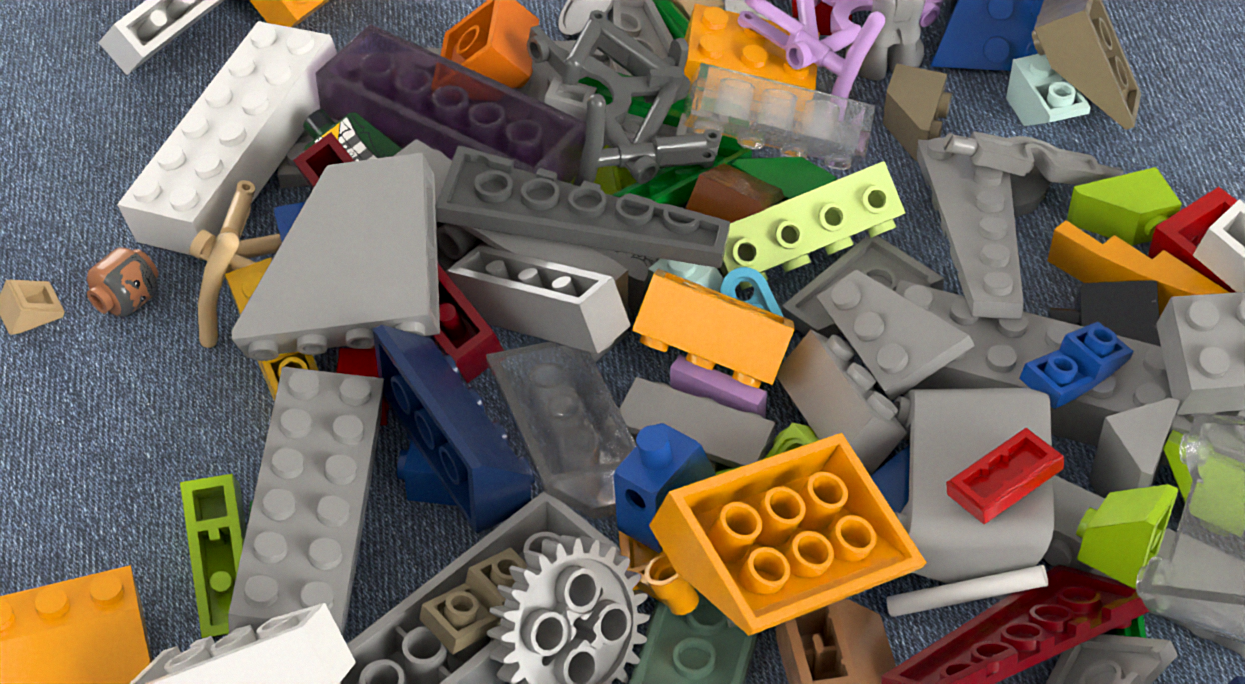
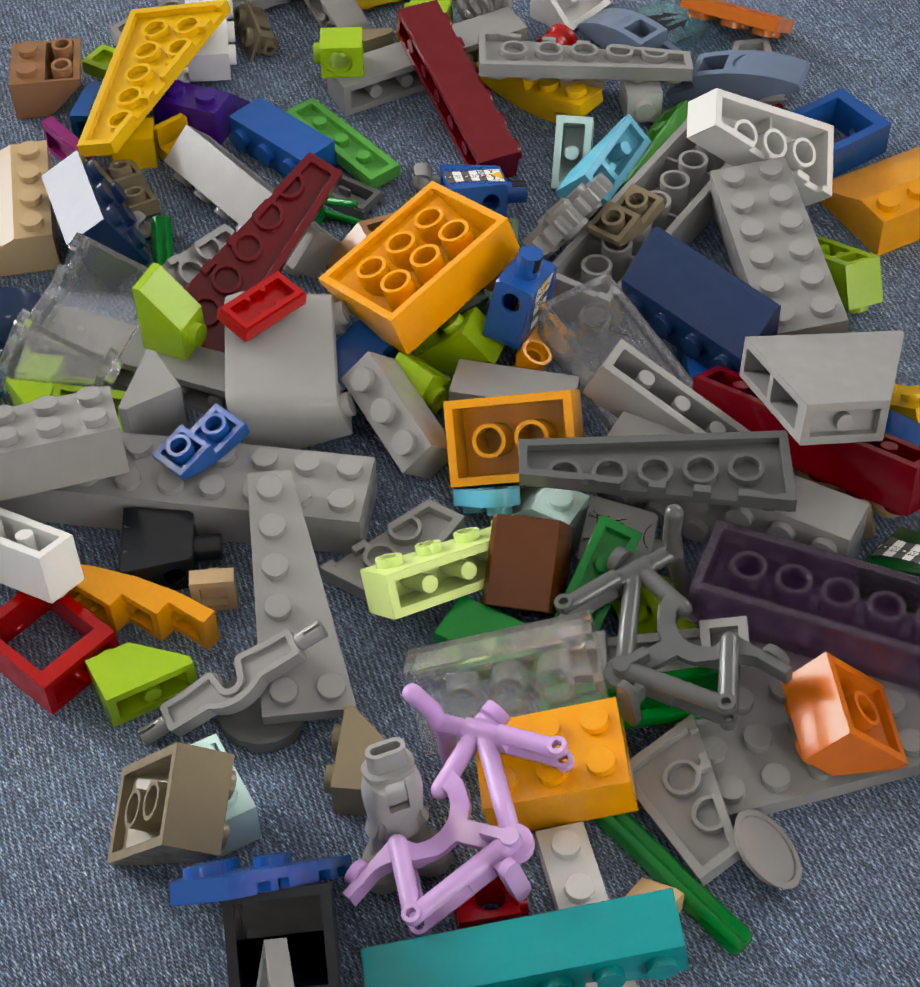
camera: 170 degrees right, 0 degrees up
light grey wing [816,269,975,401] -> none
none -> tan plate [189,567,239,611]

